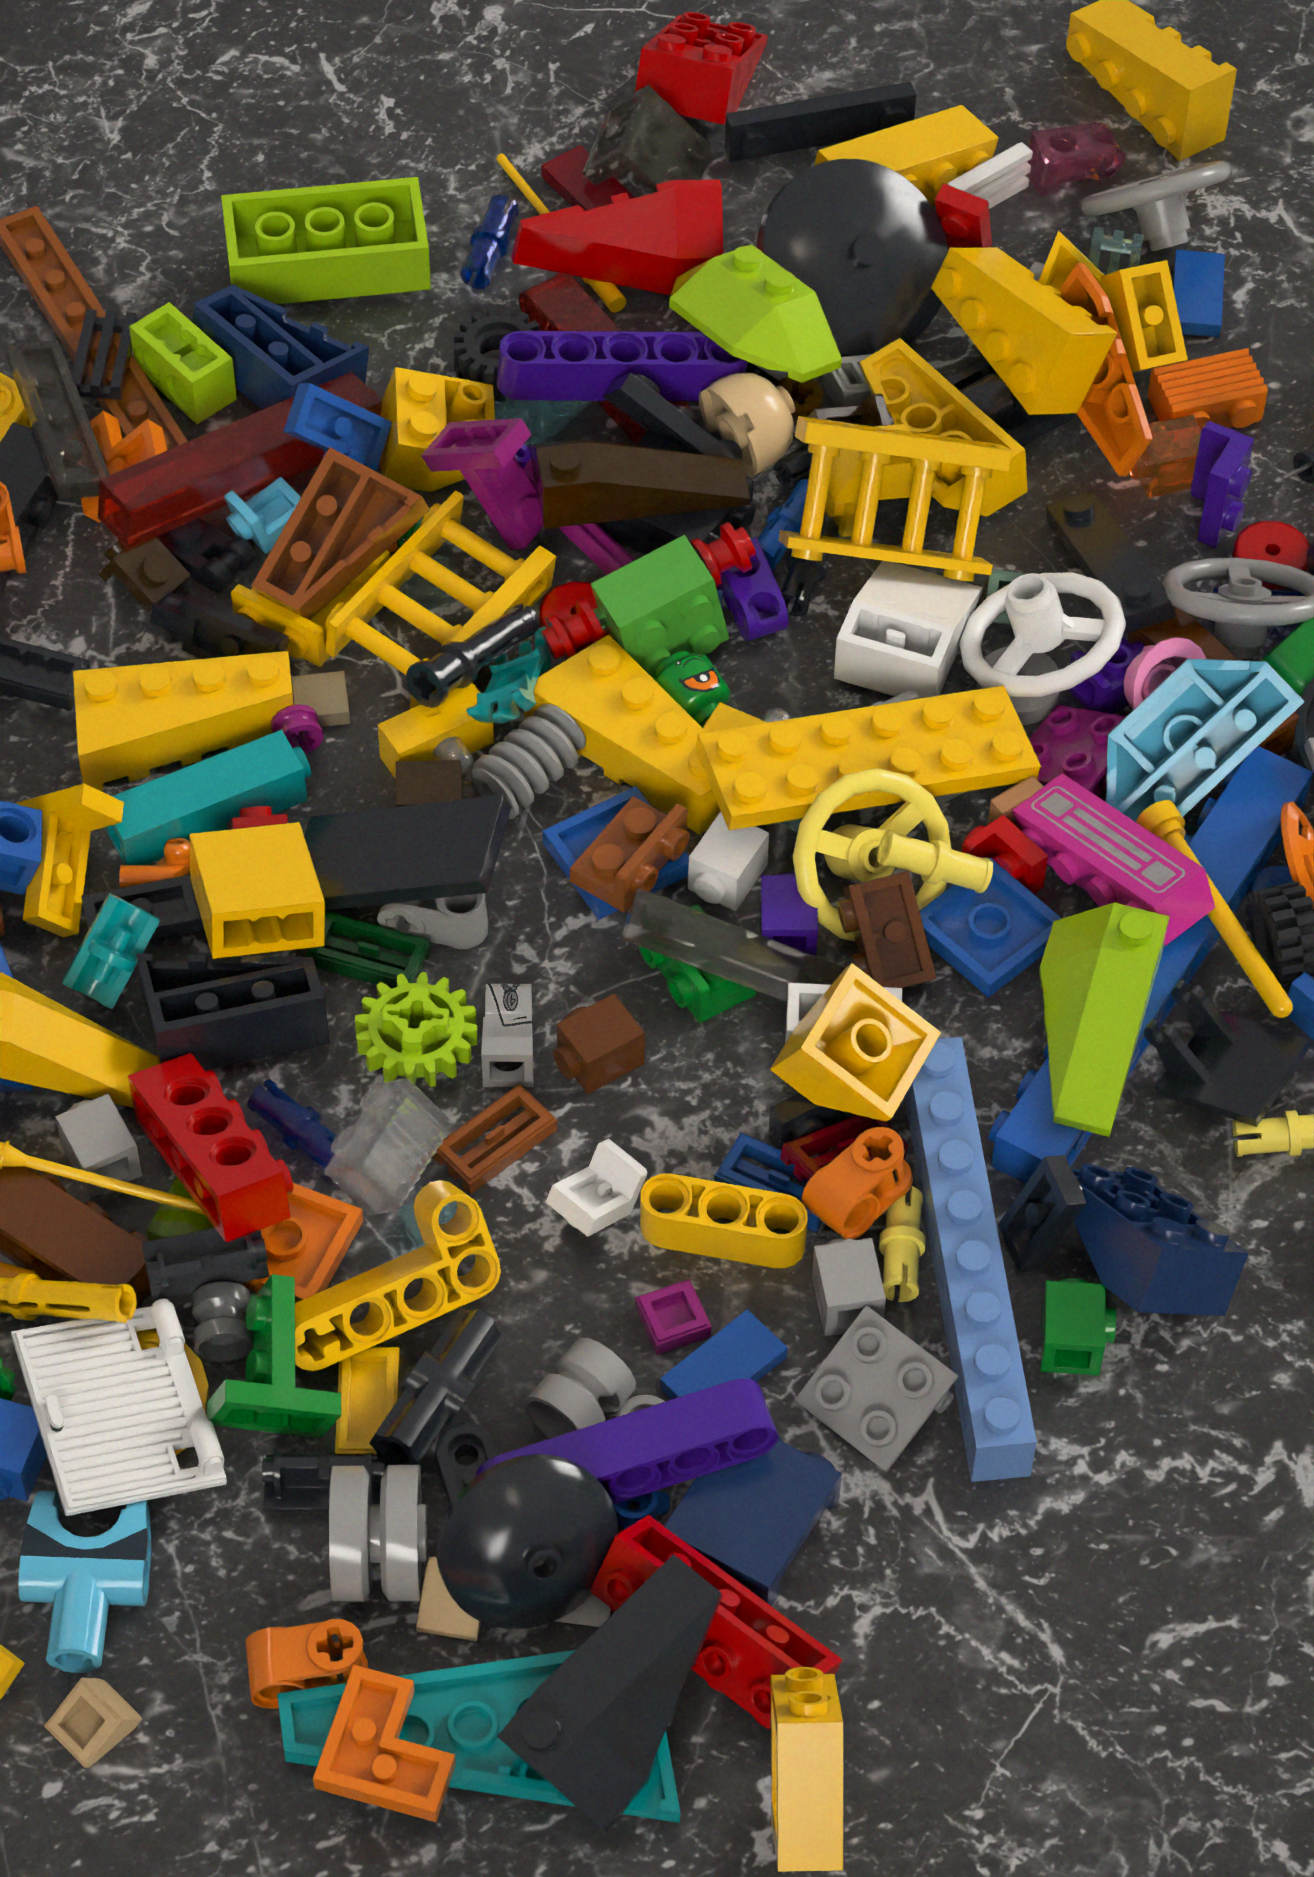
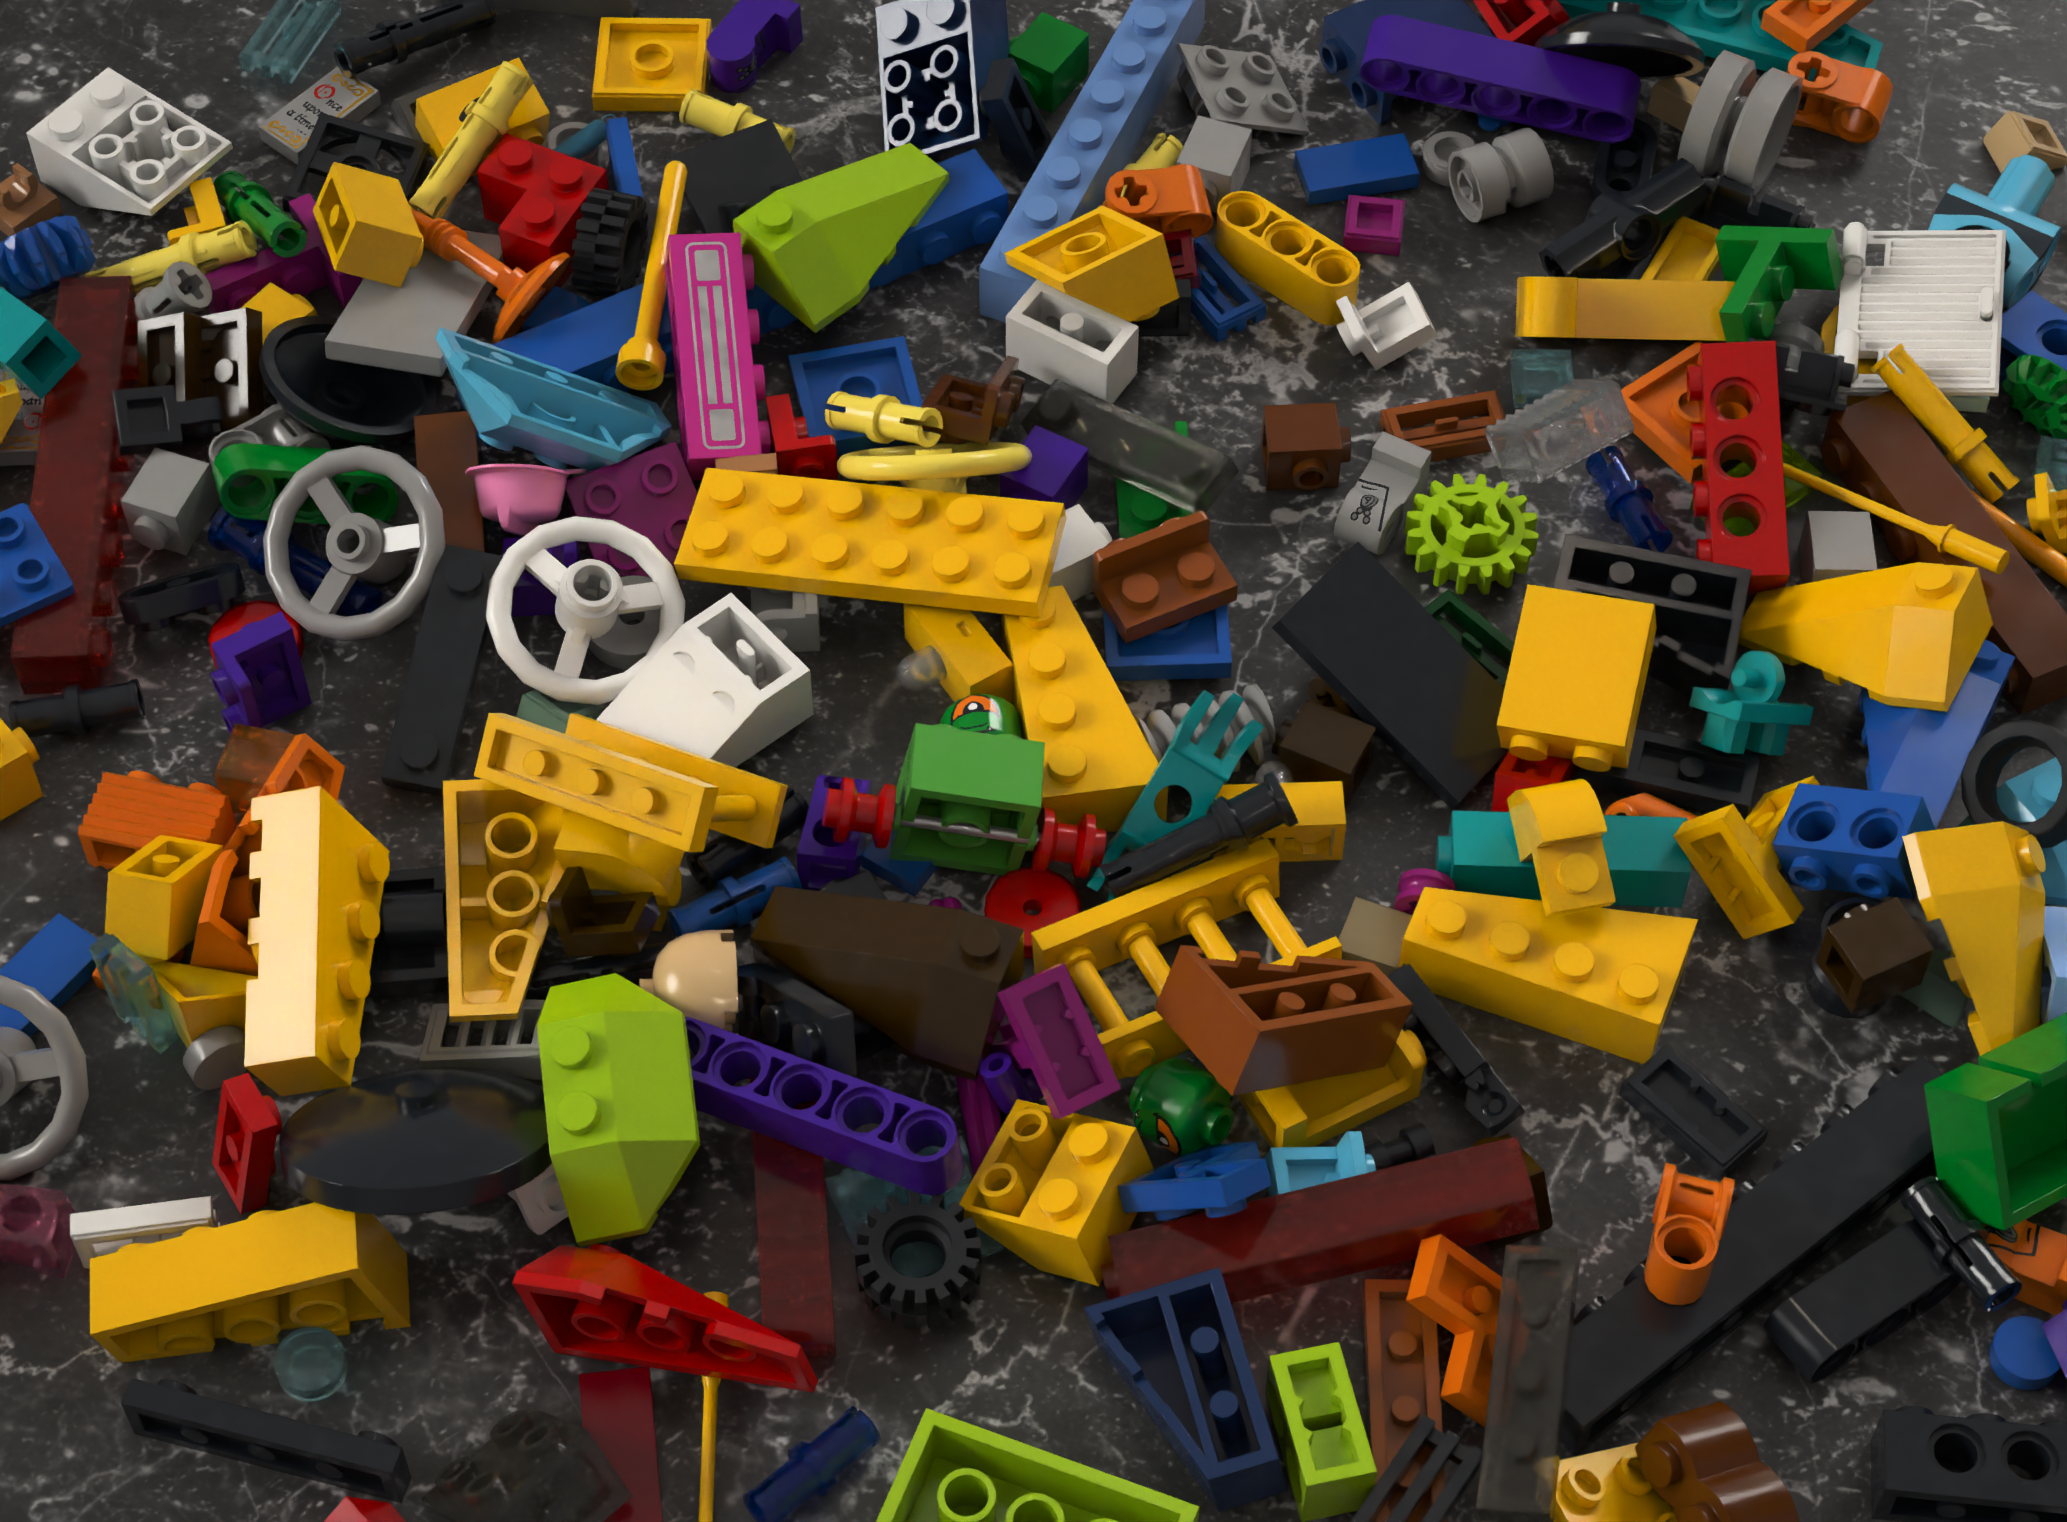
camera: 150 degrees left, 0 degrees up
none -> yellow brick [1507,779,1616,917]

